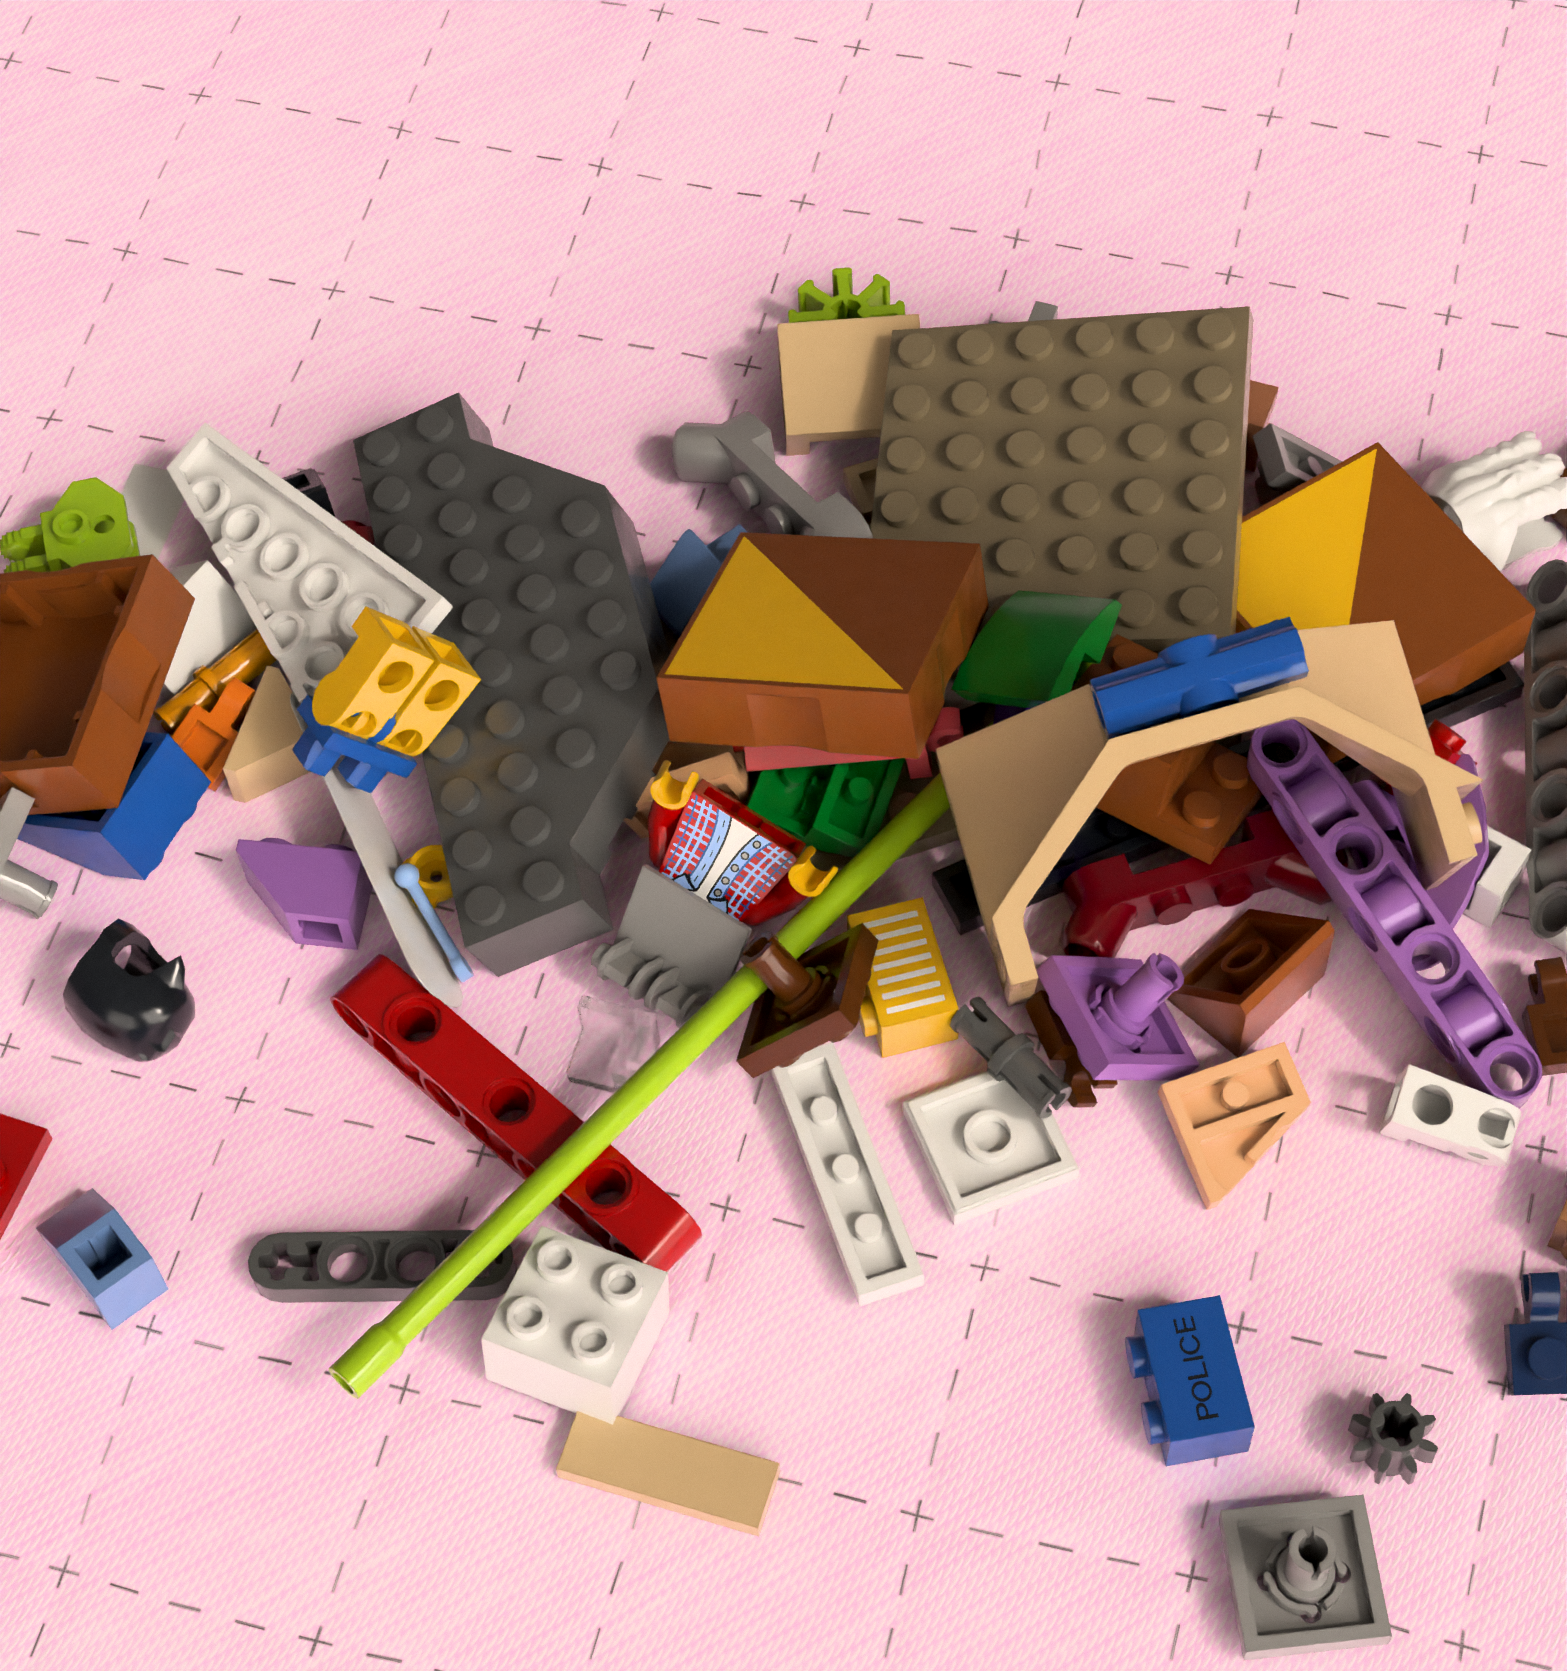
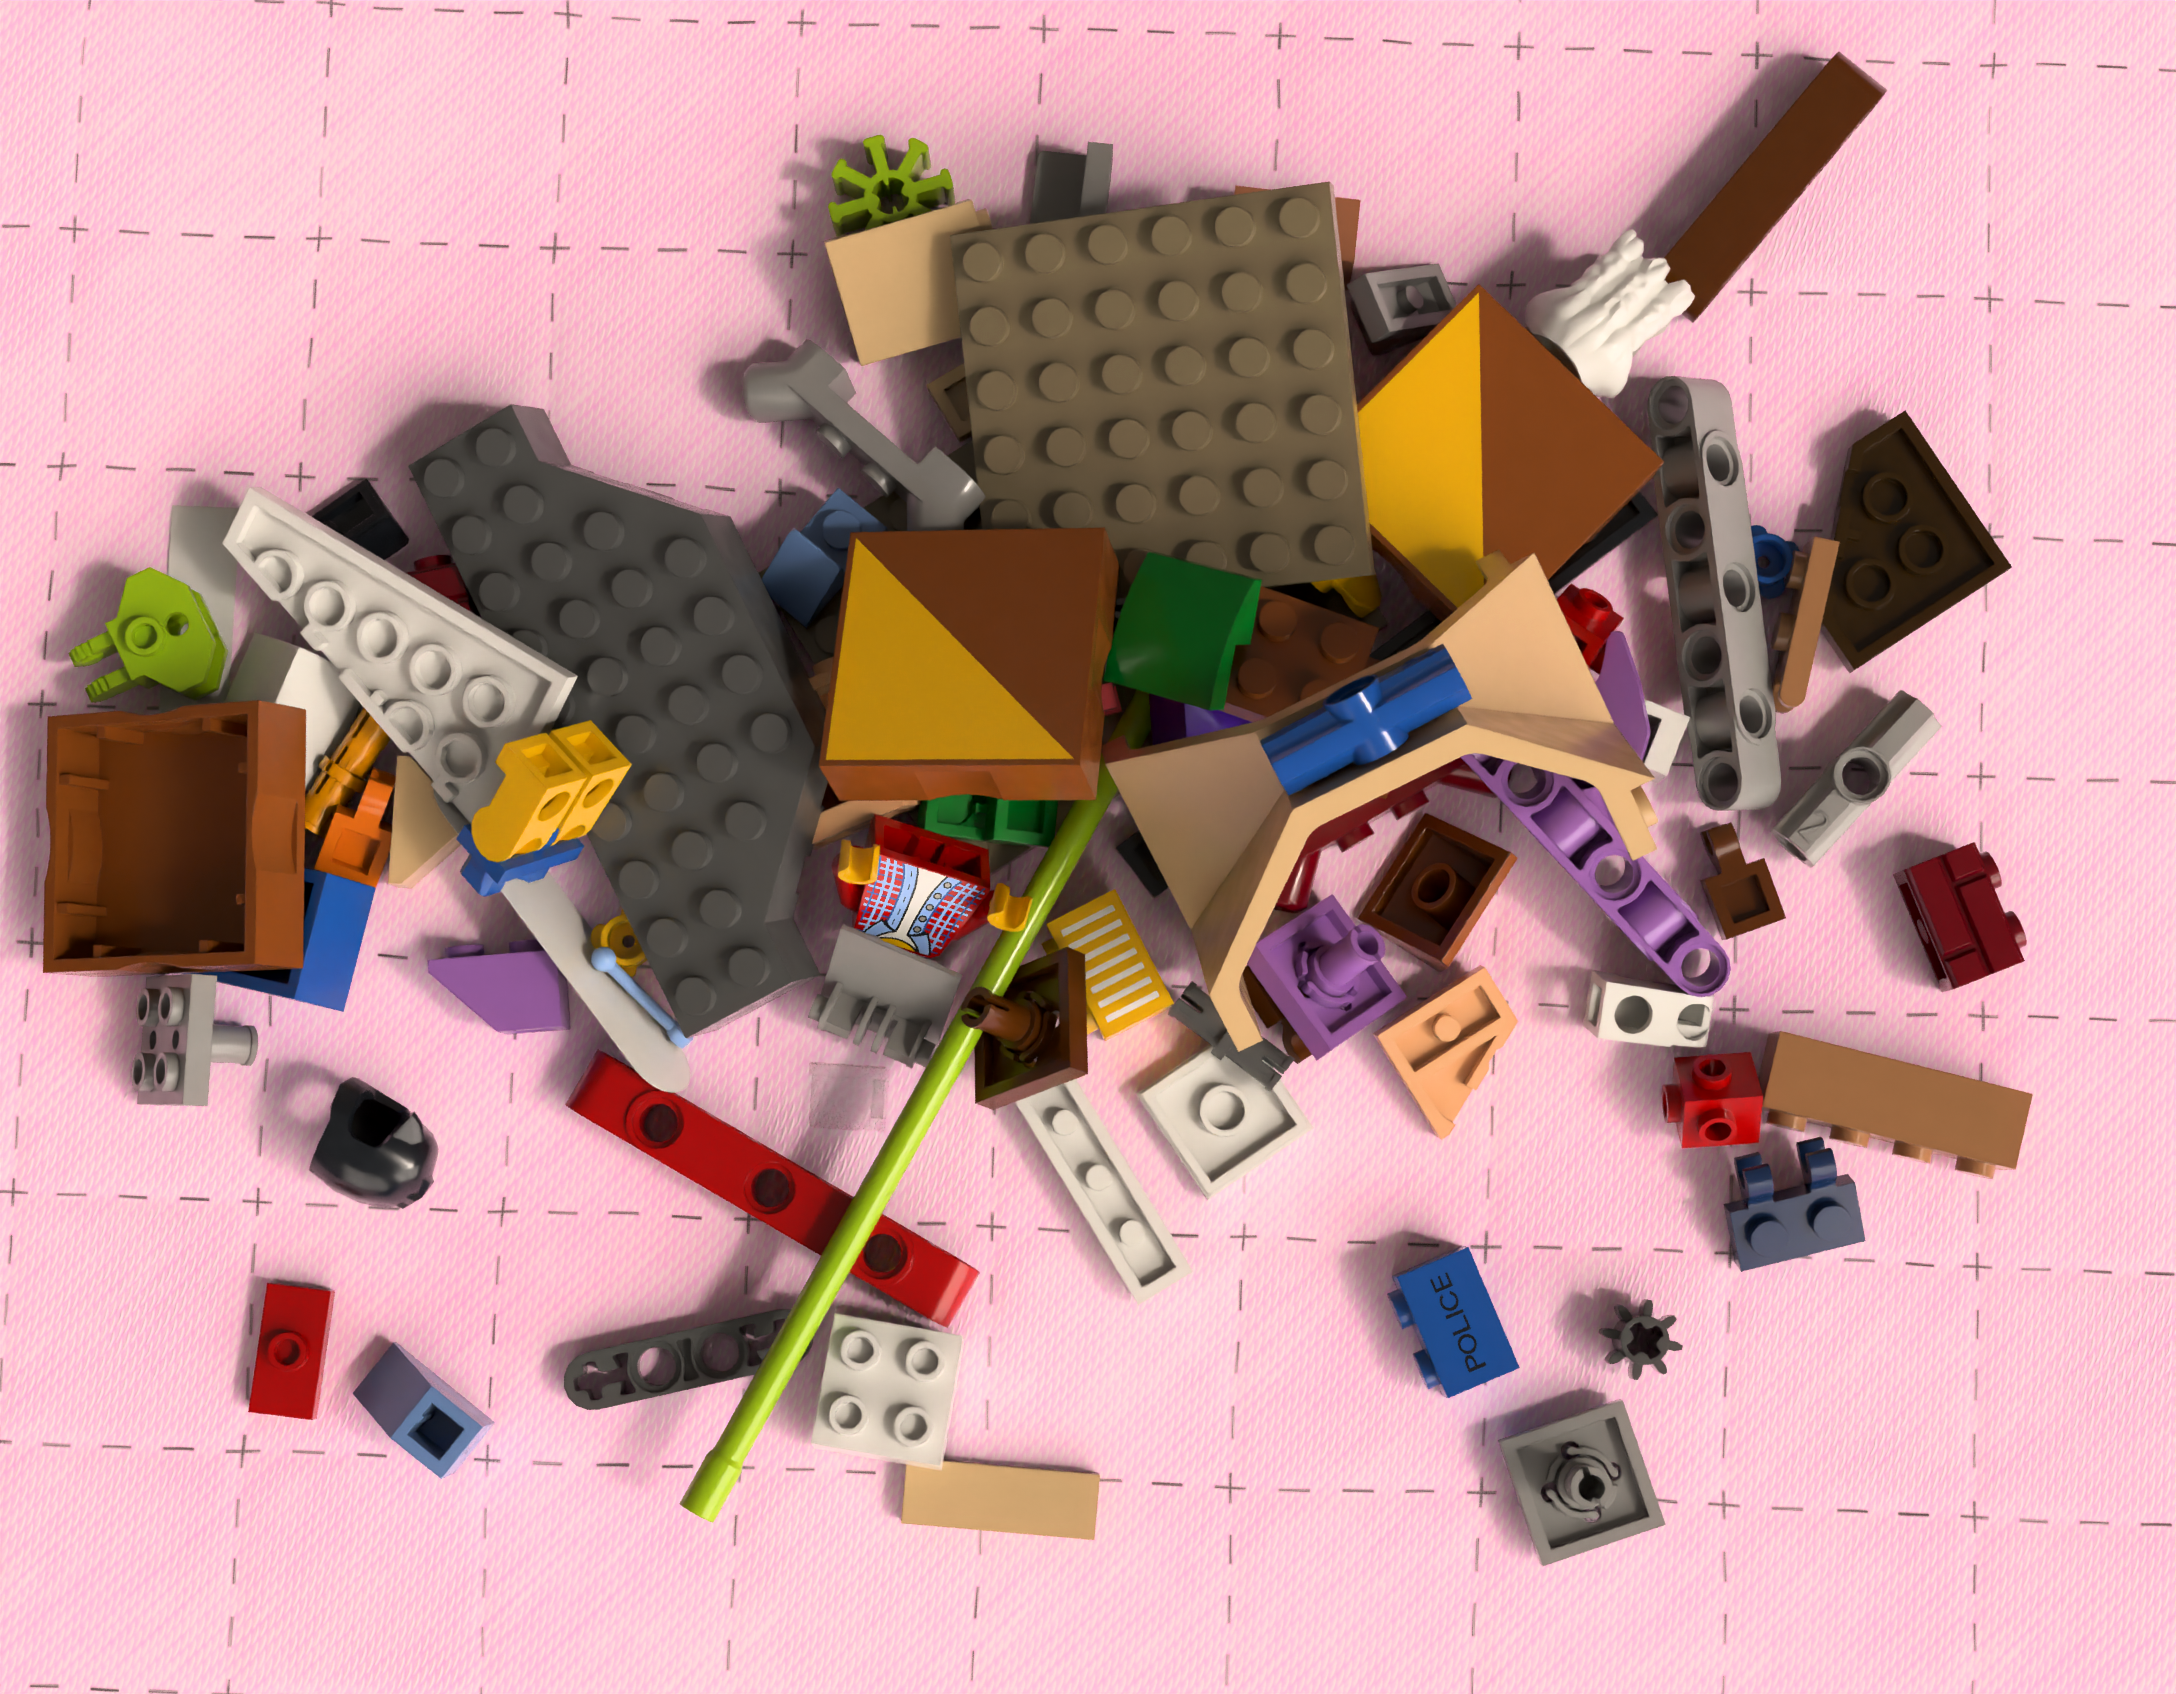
camera: 15 degrees left, 25 degrees up
none -> red brick [1662,1052,1763,1149]

